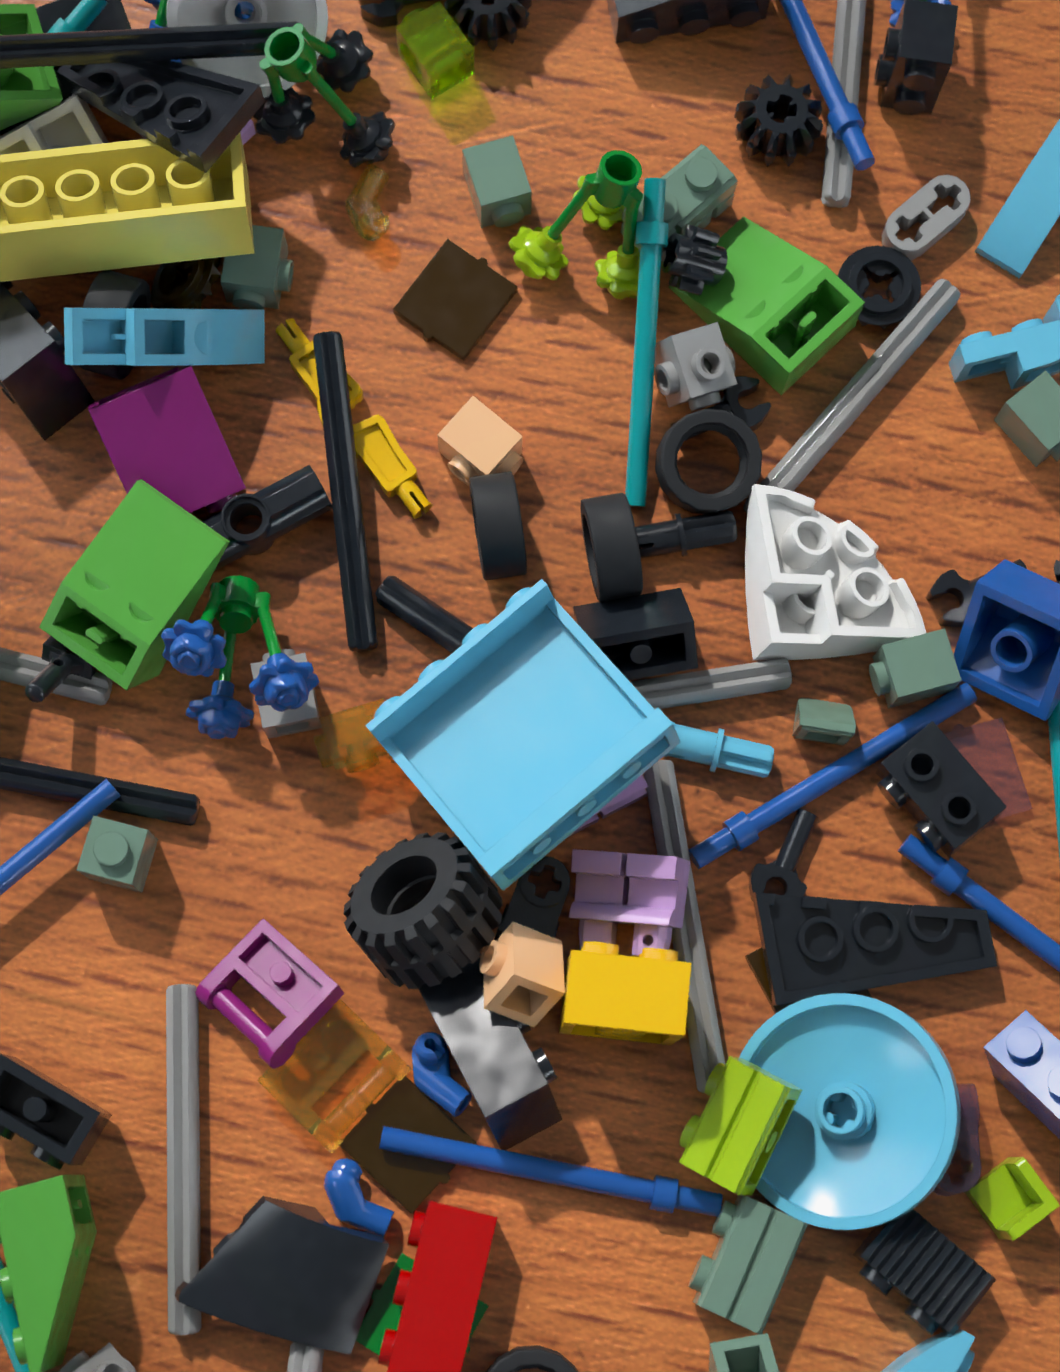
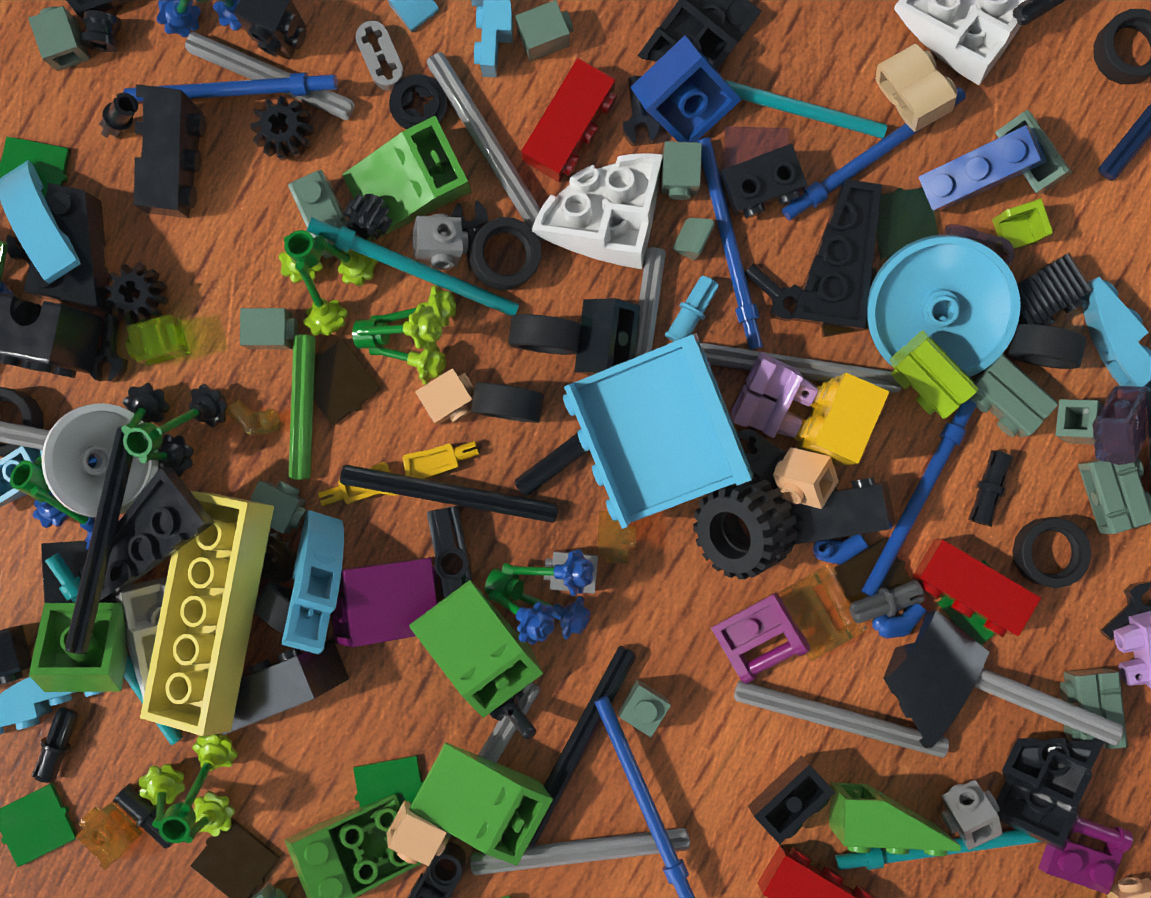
camera: 70 degrees left, 10 degrees up
black axle [635,510,737,558] -> none
none -> bright green axle [289,334,316,480]
none -> lime plant [352,285,457,385]
none -> red brick [521,57,617,182]
none -> dark grey axle [849,580,925,623]
none -> clear green piece [876,187,938,260]
none -> black pin [968,450,1015,527]
none -> black tyre [1008,324,1086,369]

